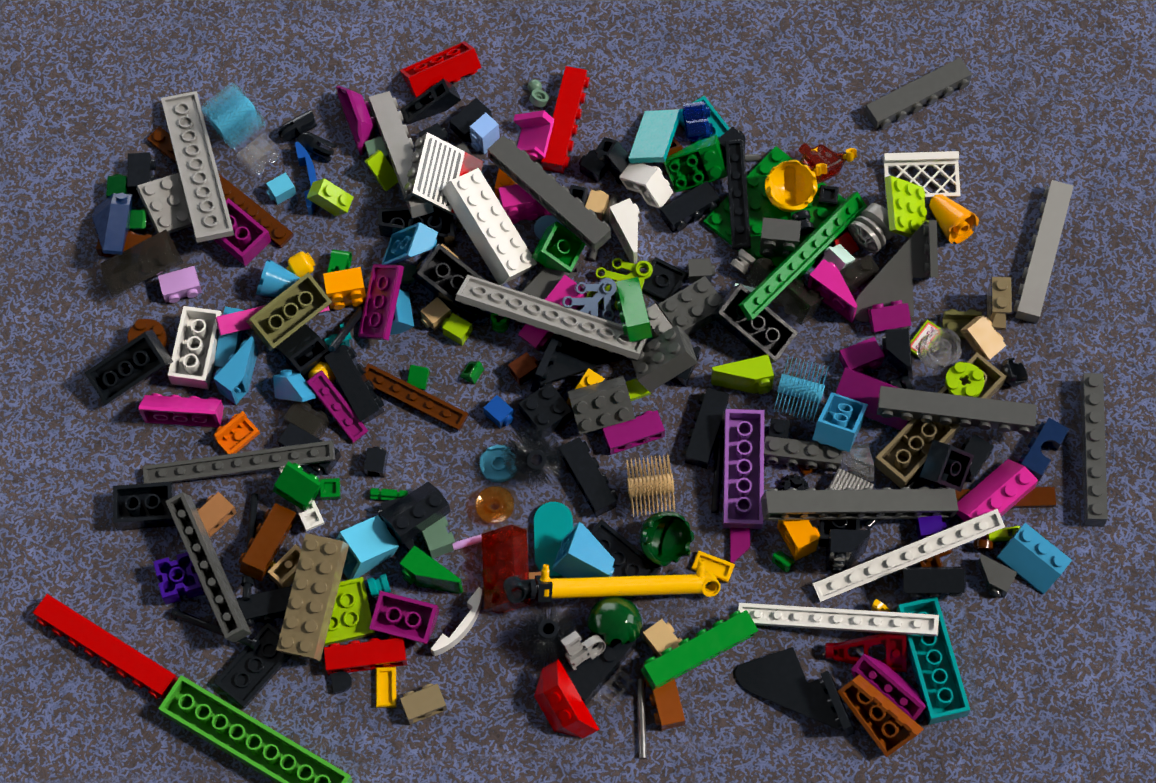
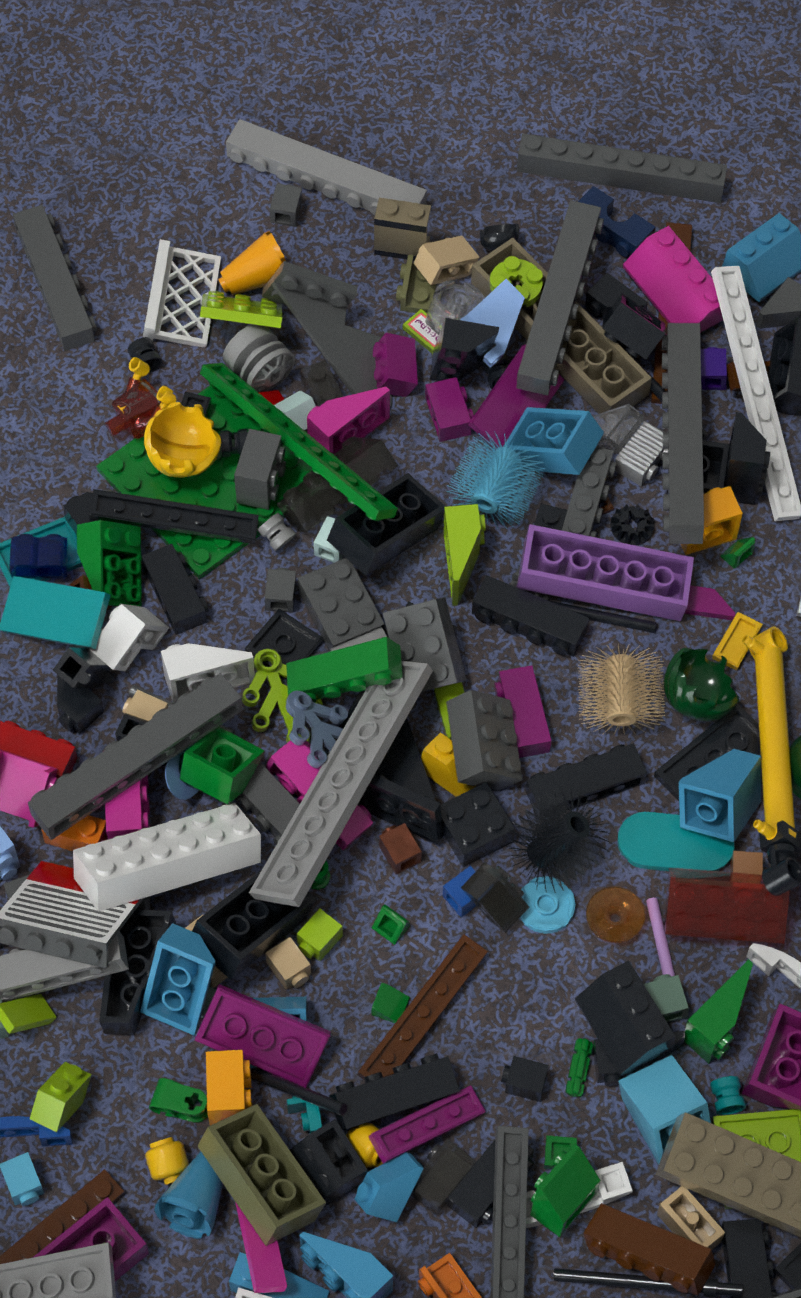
camera: 85 degrees left, 5 degrees down
none -> black wheel [128,337,163,374]
none -> dark grey brick [270,183,302,227]
none -> light blue flag [460,279,525,368]
none -> clear smoke brick [461,862,529,933]

